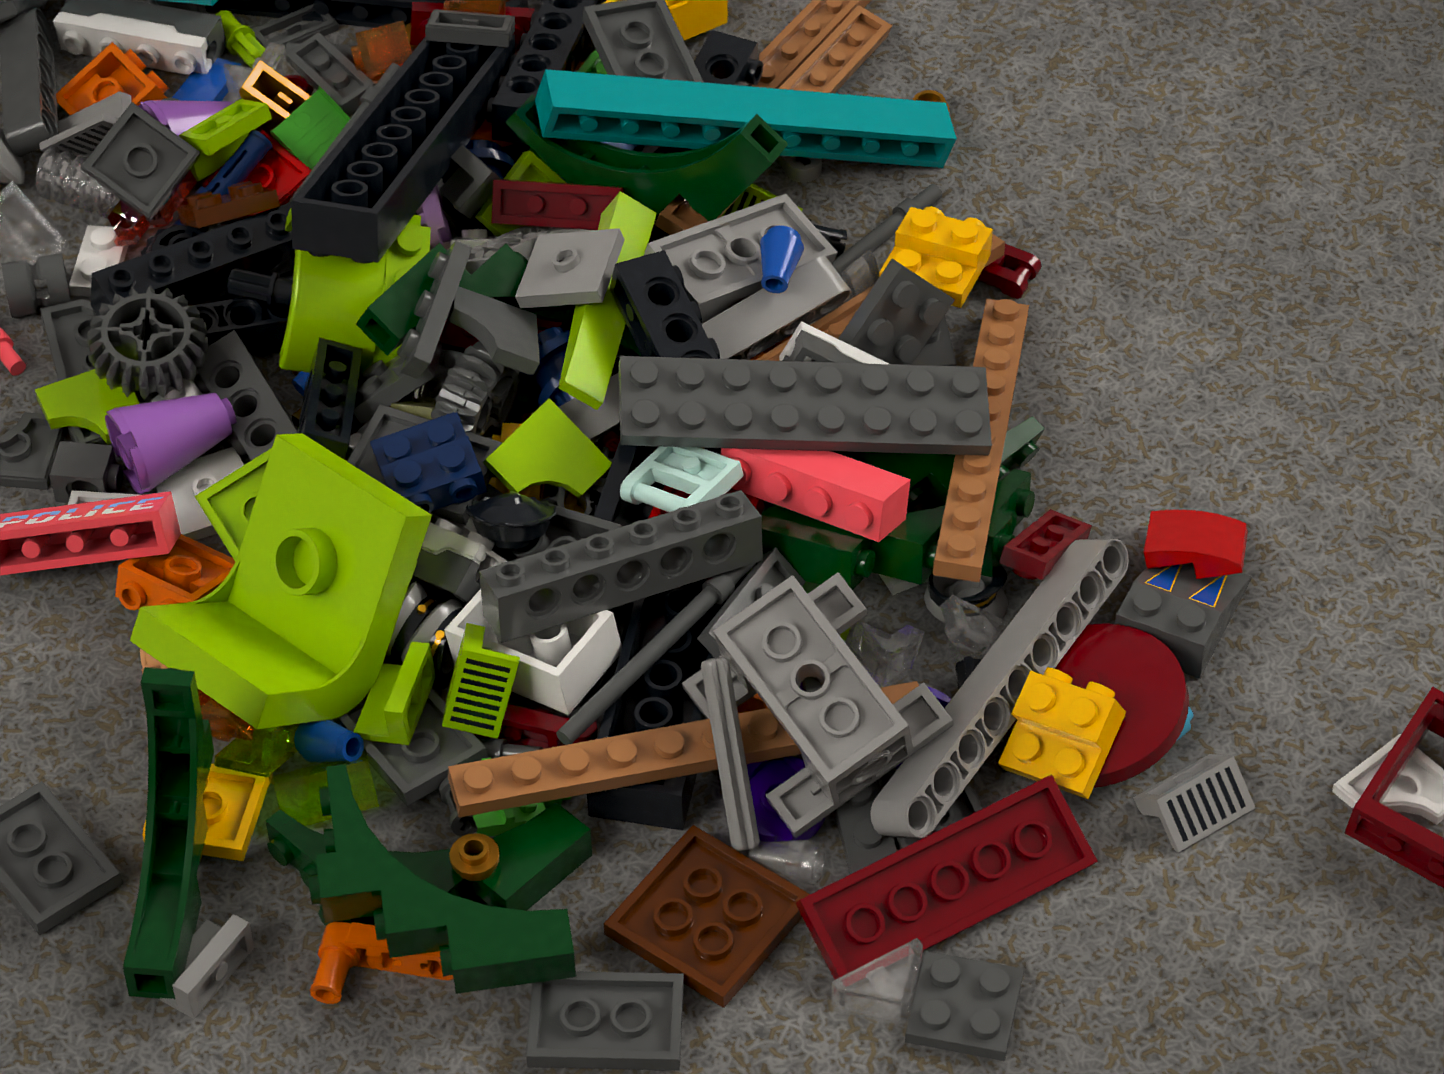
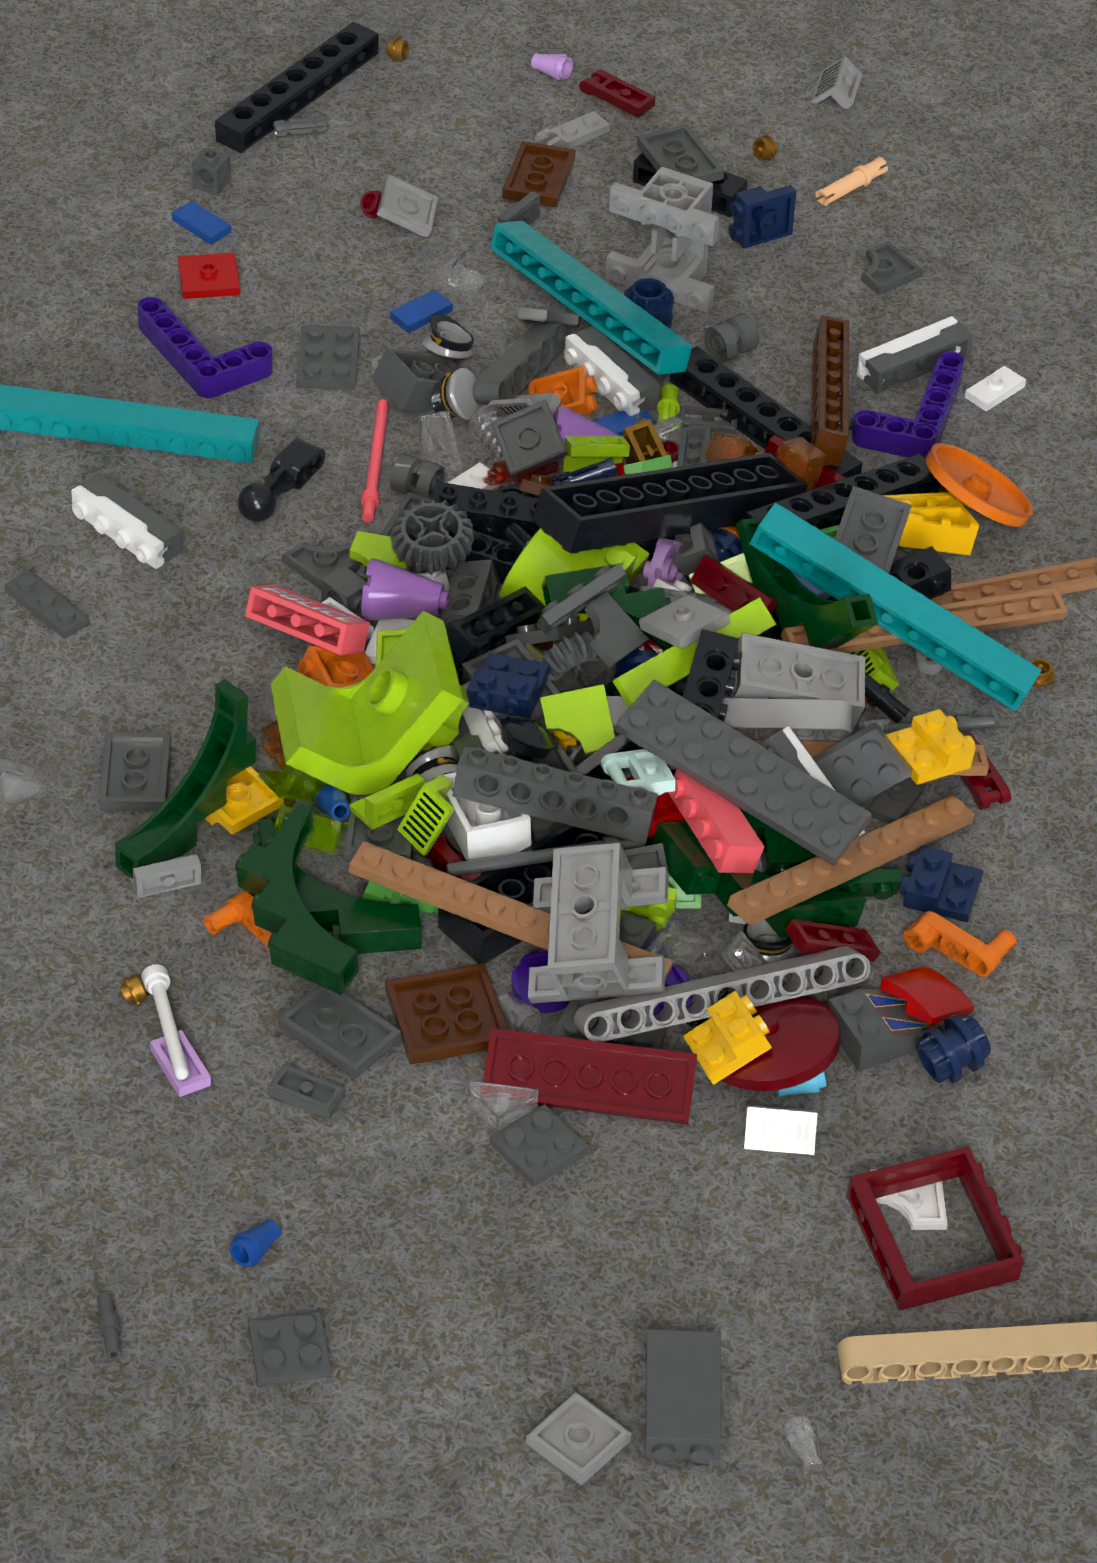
camera: 35 degrees right, 5 degrees down
dark grey tile [426,9,515,47] -> none
pearl gold plate [449,833,500,881] -> none
light grey axle [701,657,760,850] -> none
blue cone [760,226,804,293] -> none
none -> dark blue plate [899,845,984,923]
none -> orange beam [903,911,1017,977]
none -> dark blue piece [916,1014,991,1084]

